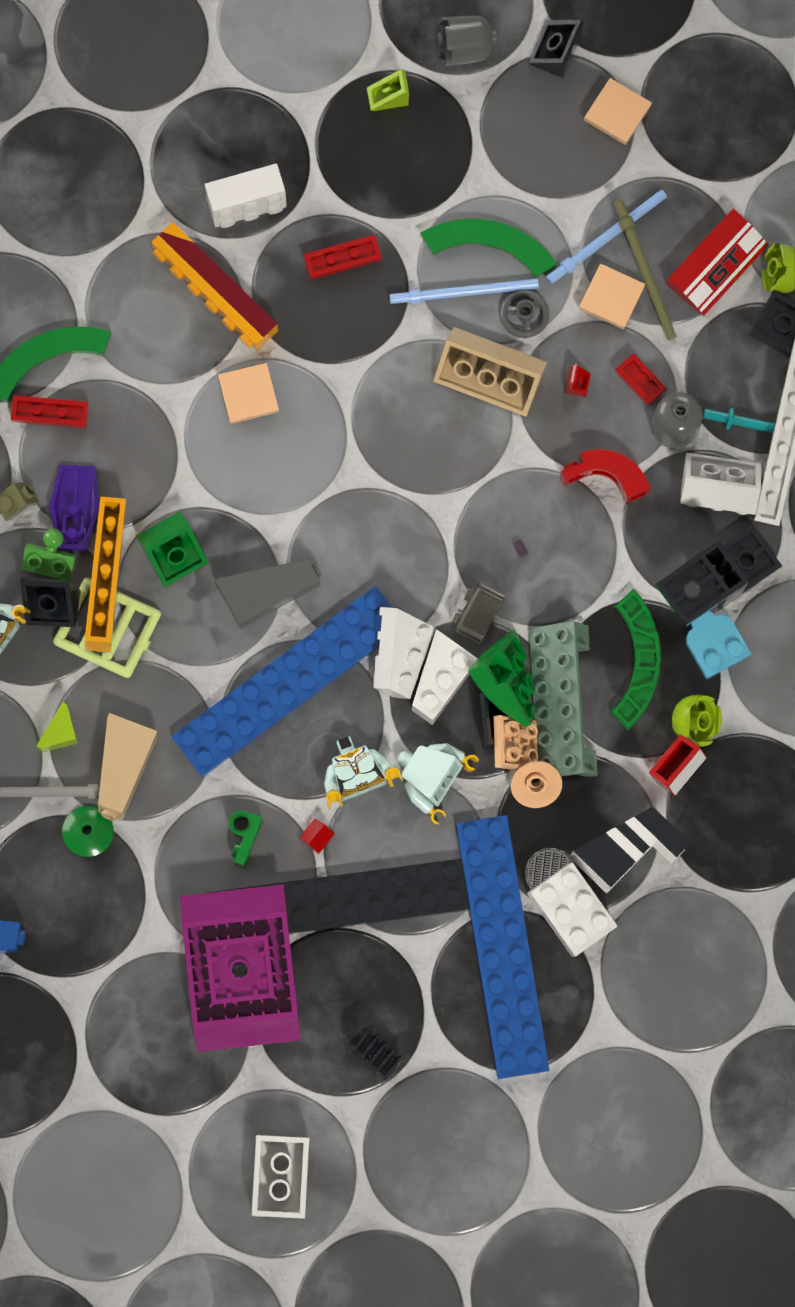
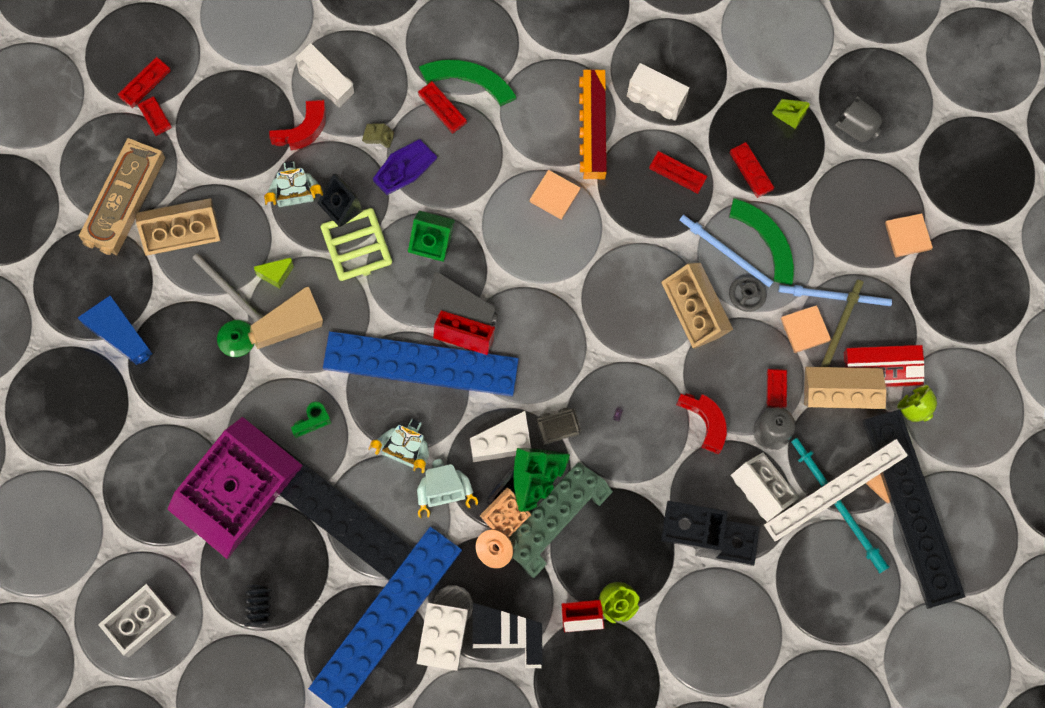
camera: 45 degrees right, 5 degrees down
bright green plate [21,528,77,581] -> none
light orange brick [85,497,126,653] -> none
red slope [299,818,335,854] -> none
white wedge [373,607,436,699] -> none
black slope [528,20,584,78] -> none
red slope [564,365,591,397] -> none
green tile [610,589,661,731] -> none
medium azure plate [686,611,751,680] -> none
none -> red brick [433,310,495,355]
none -> red plate [729,142,774,198]
none -> tan slope [804,367,886,409]

